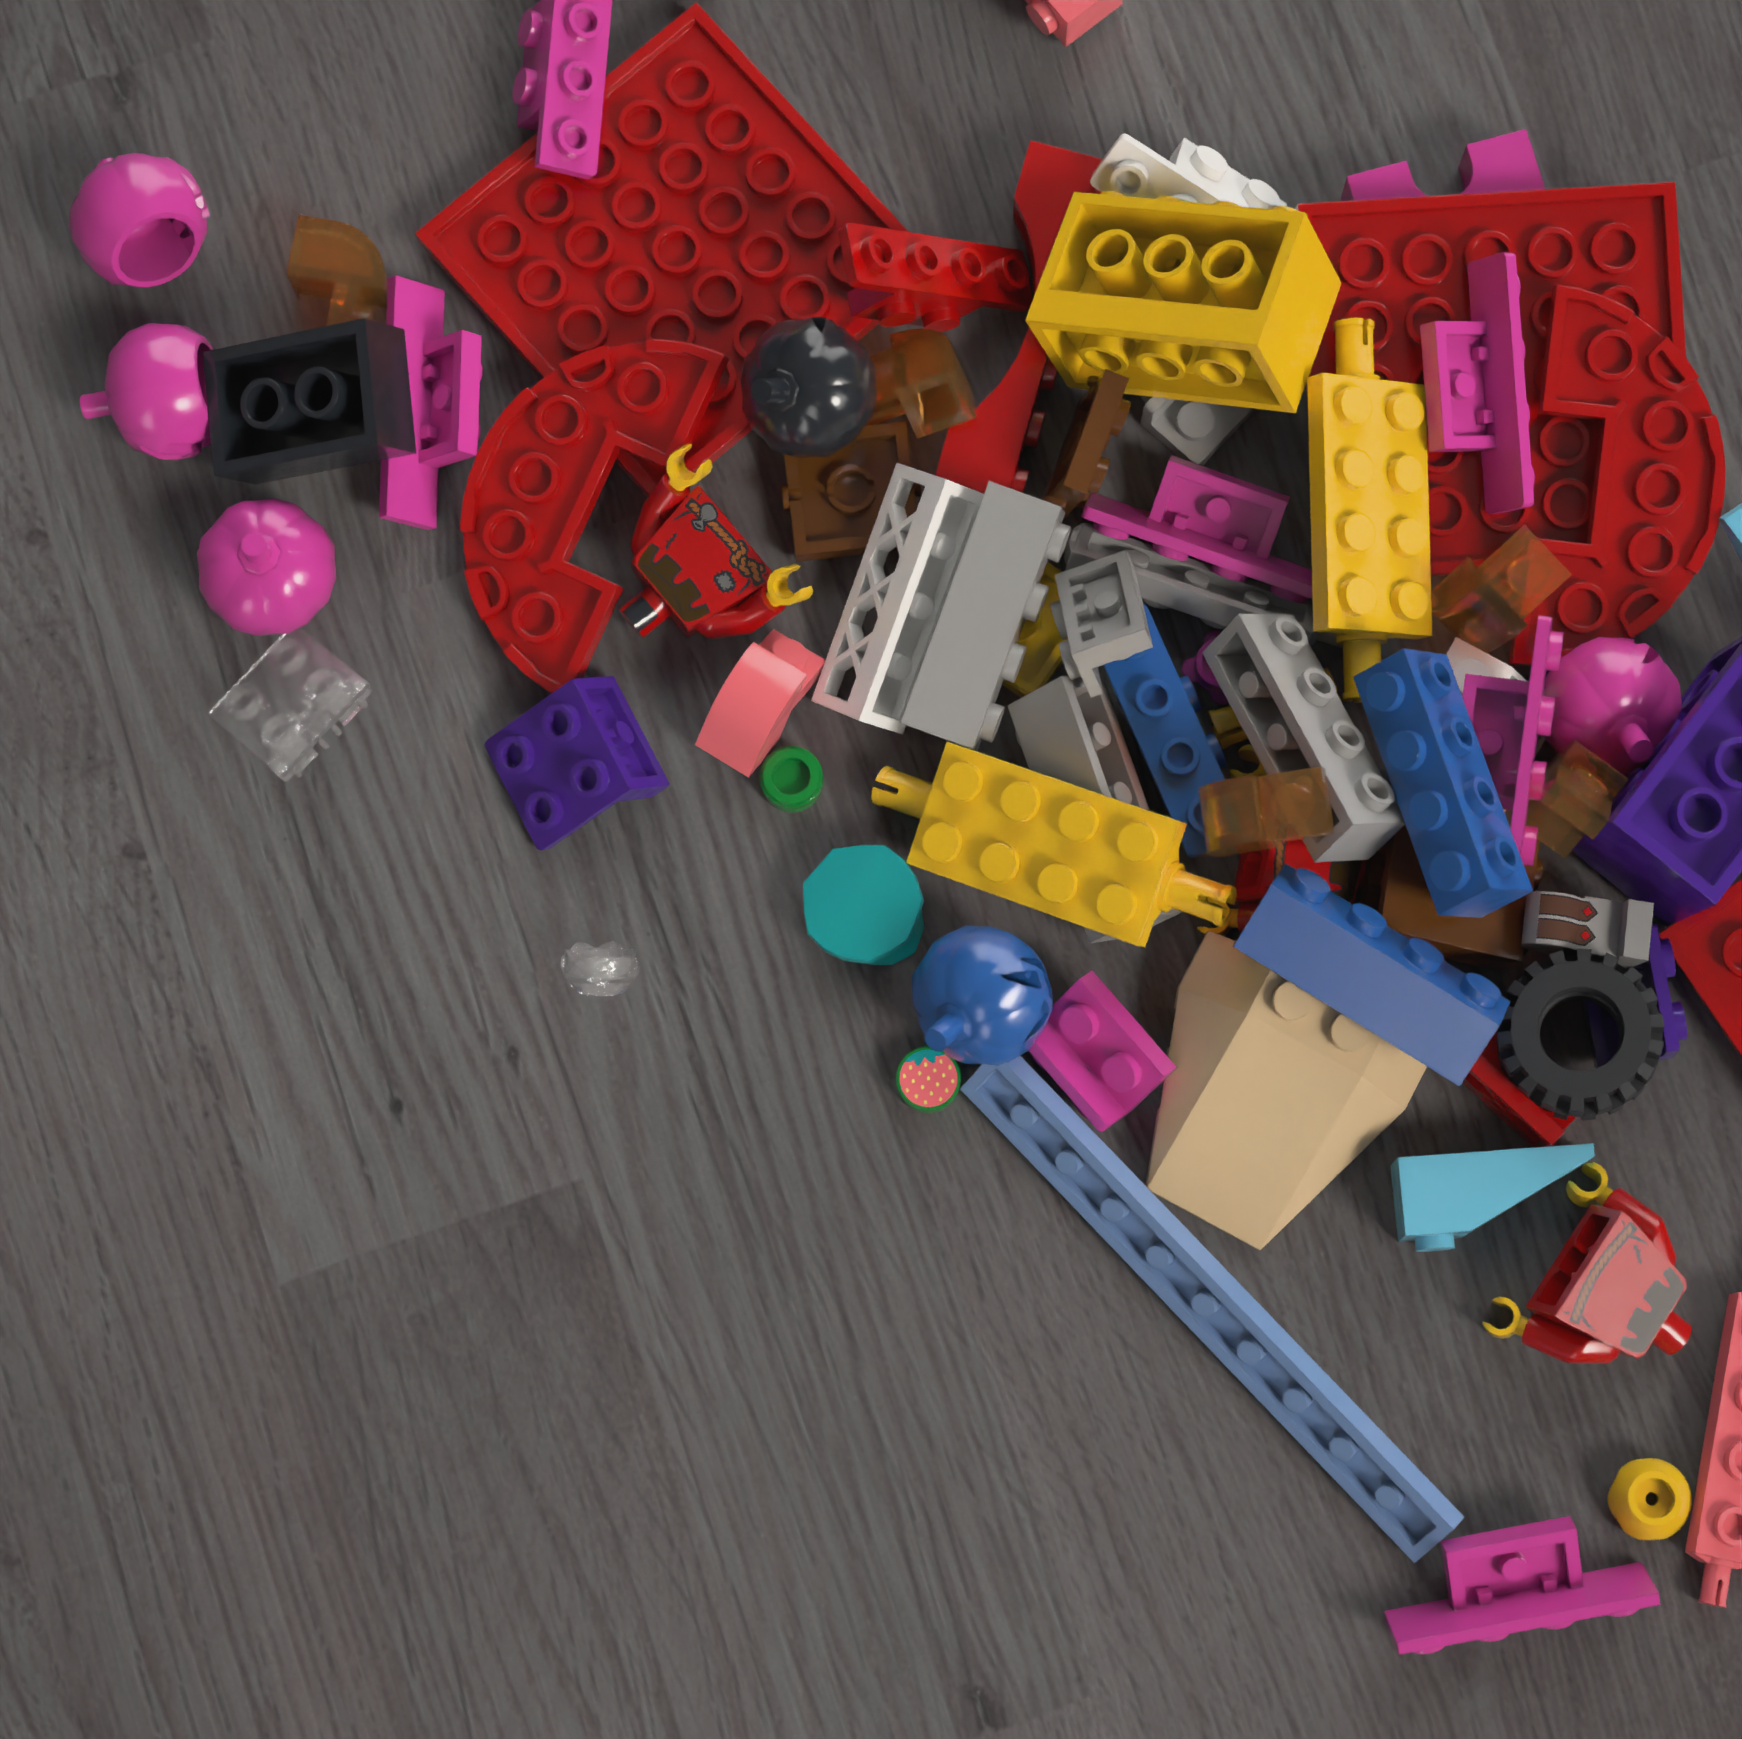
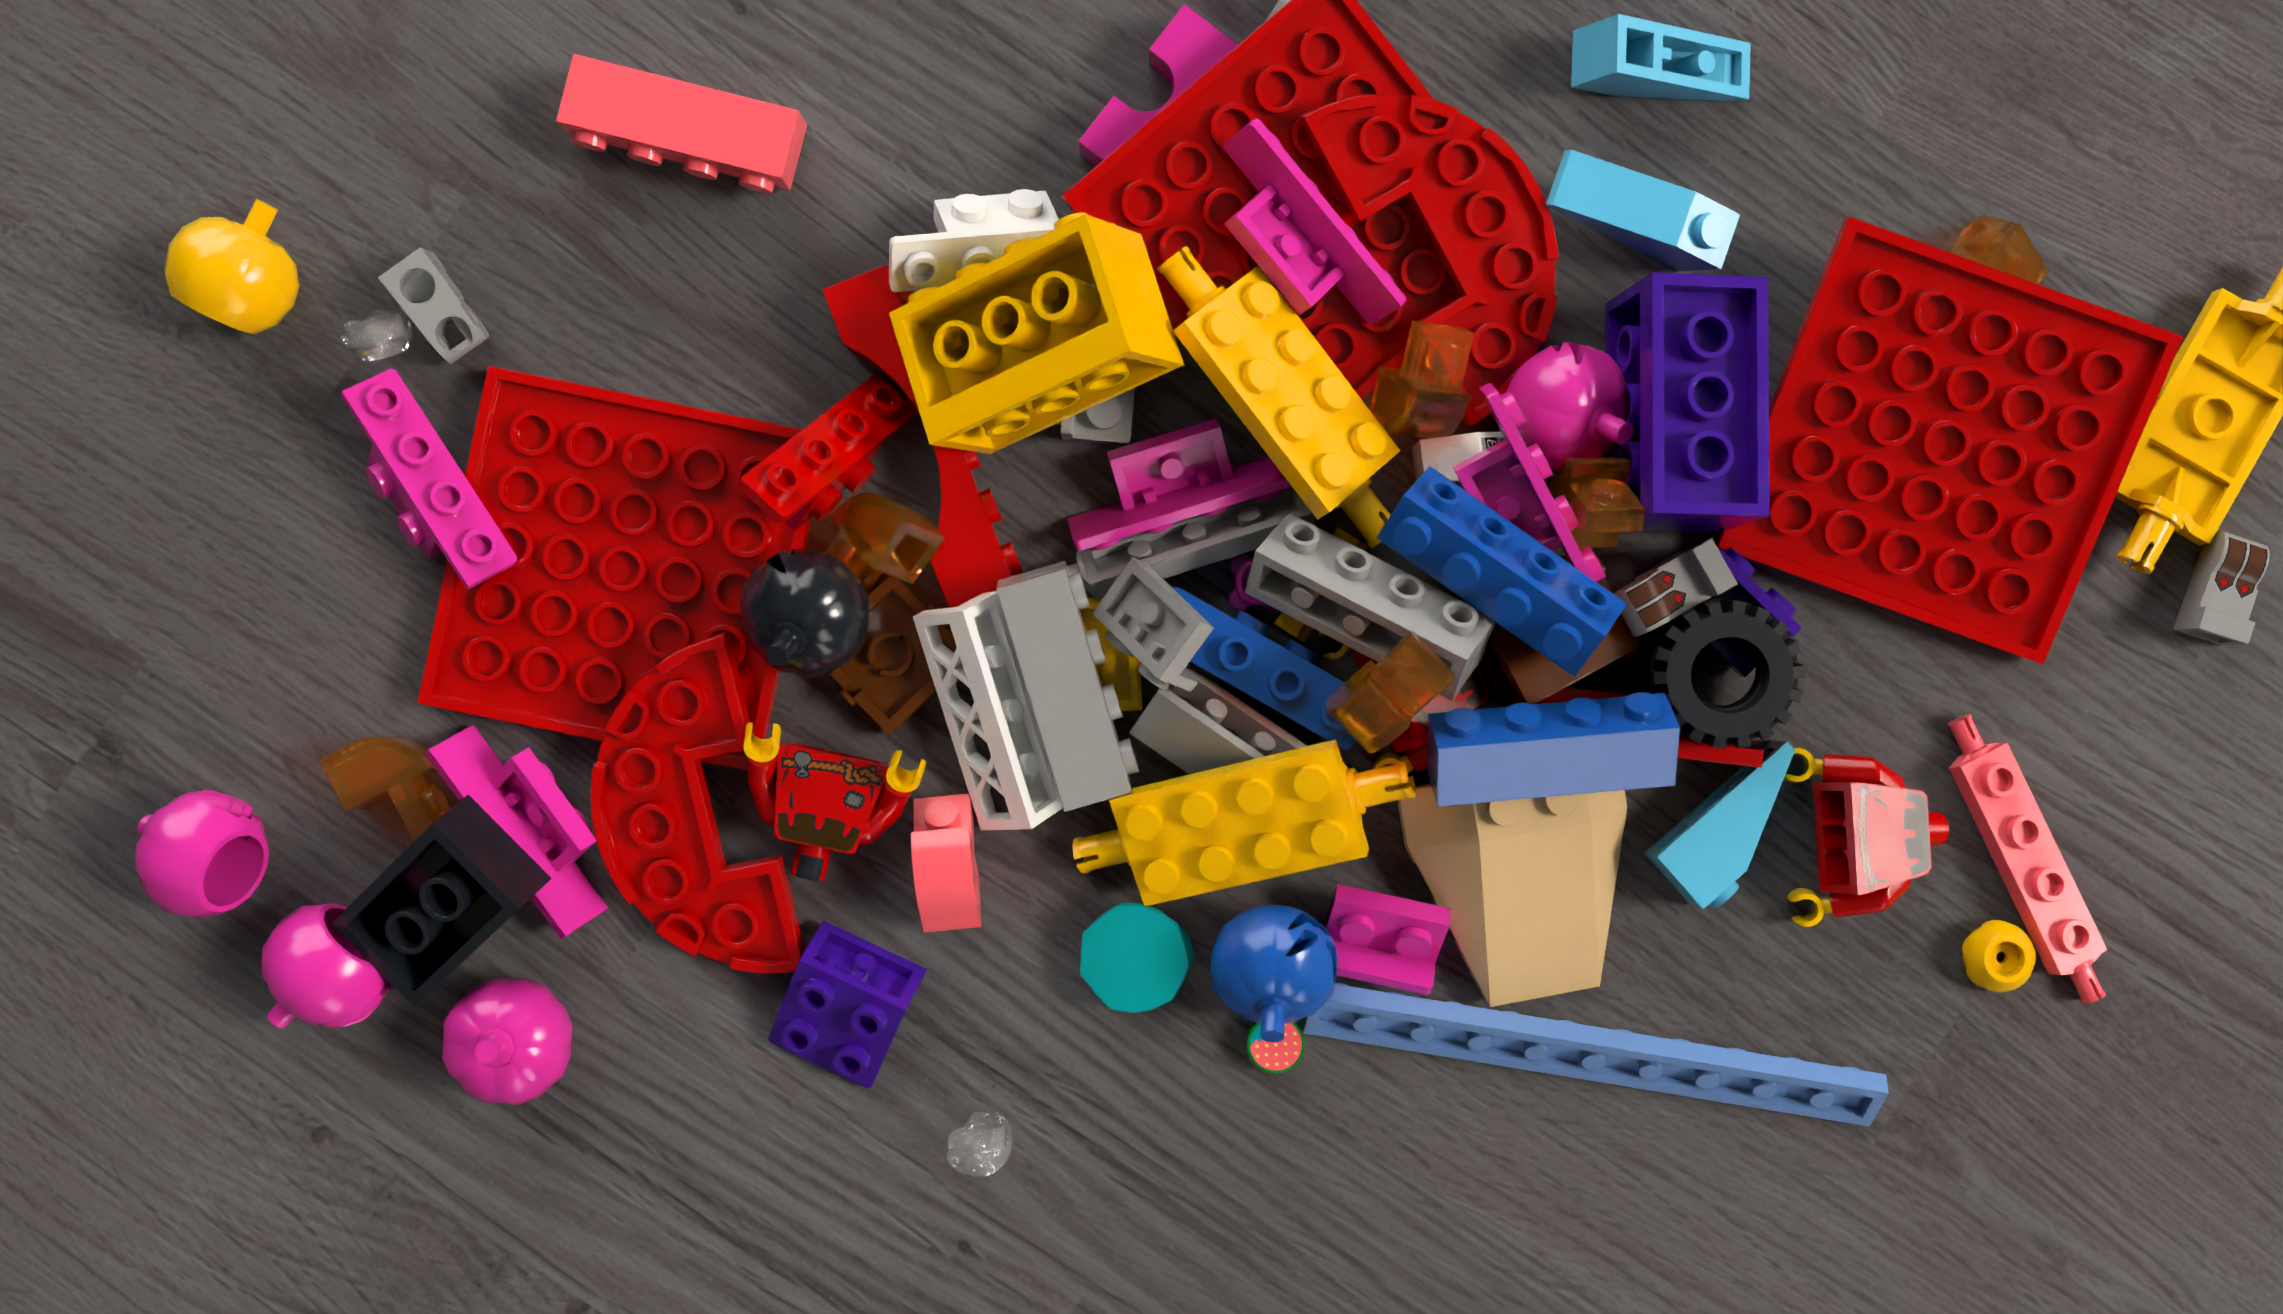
camera: 40 degrees left, 10 degrees up
clear hinge [208,628,373,783] -> none
green tile [760,746,823,812] -> none
reddish brown plate [1043,369,1131,519] -> none
dark pink bracket [1384,1516,1660,1655] -> none

